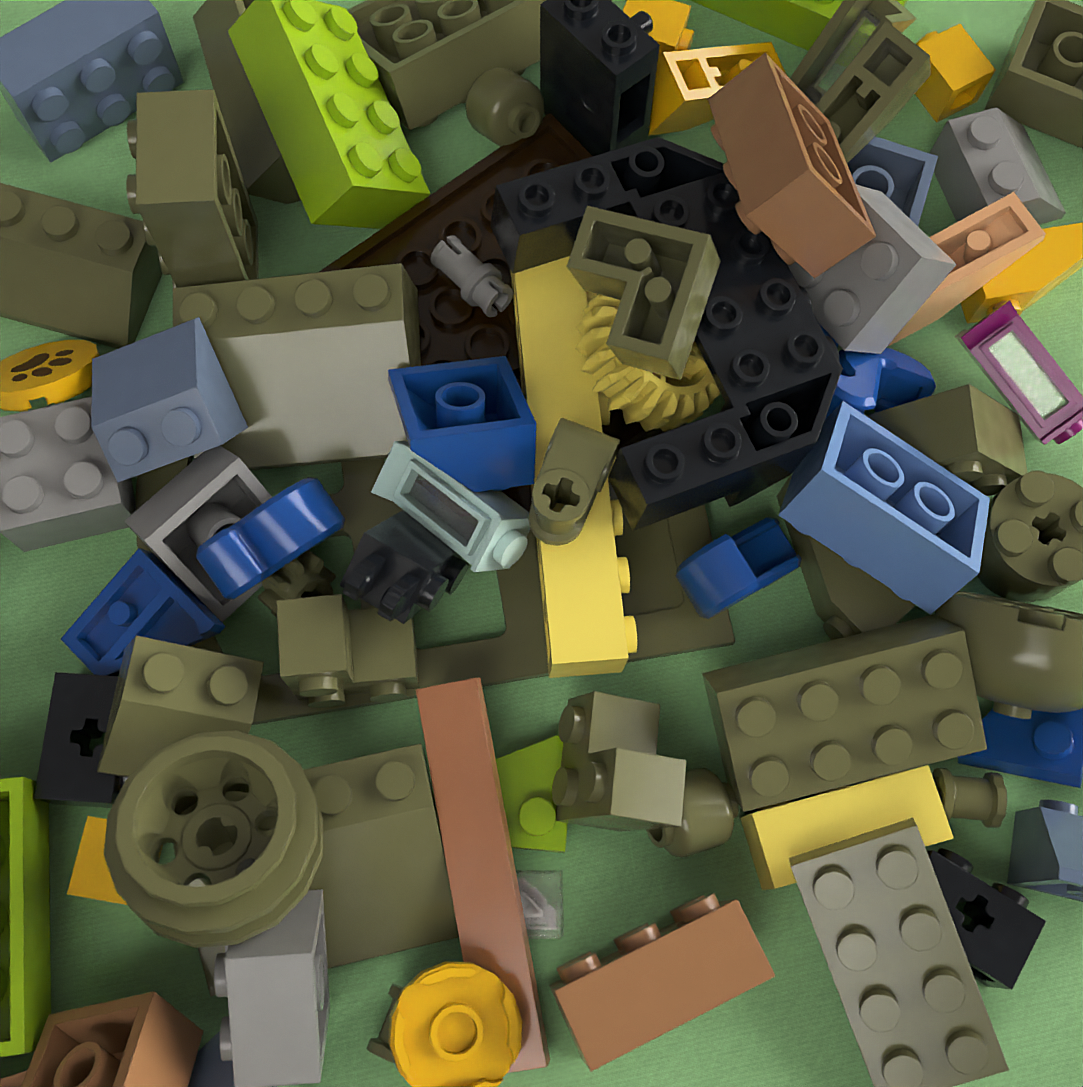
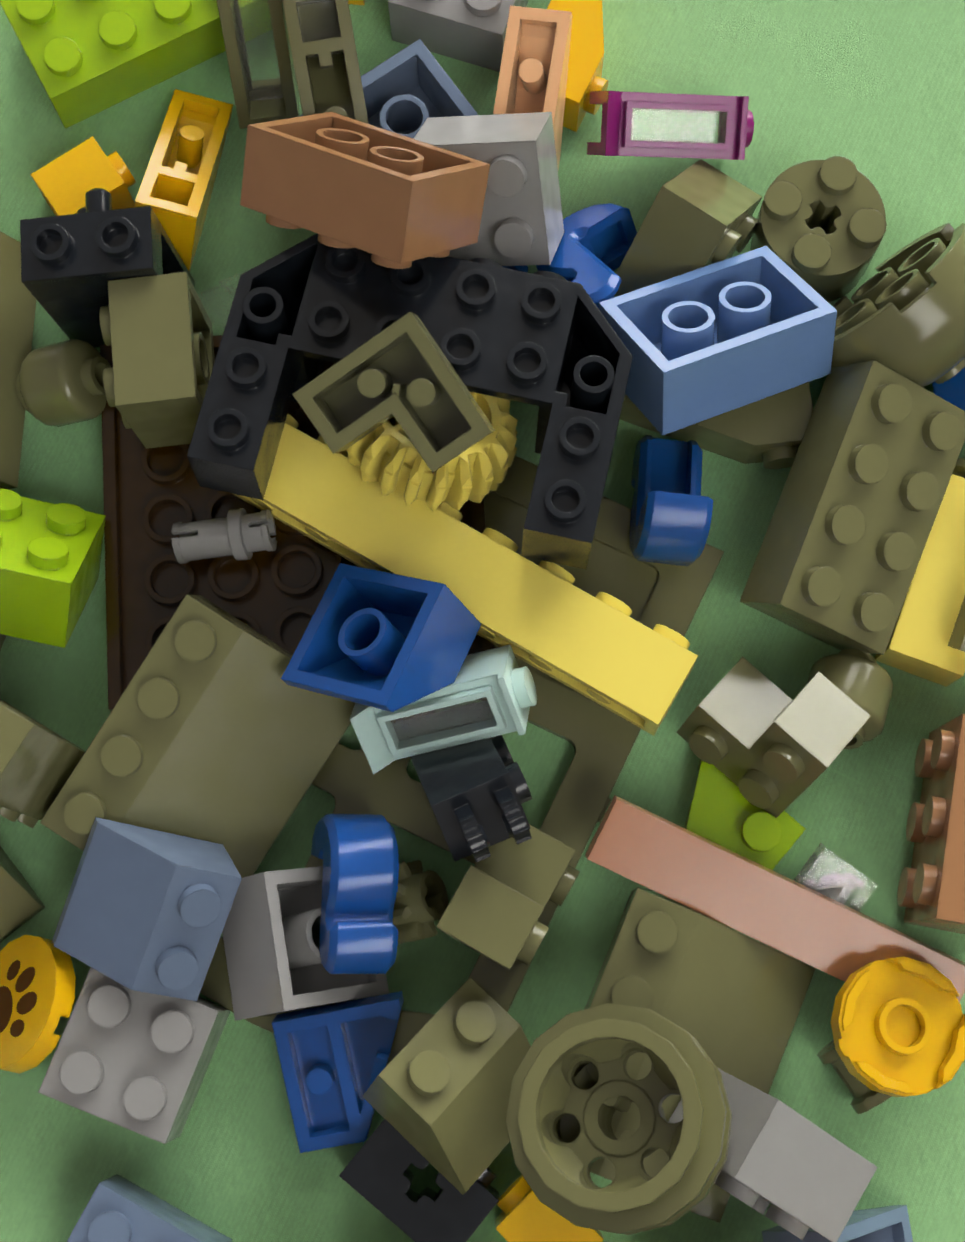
camera: 45 degrees left, 5 degrees up
olive piece [528,418,620,546] -> none
none -> olive brick [99,272,215,449]

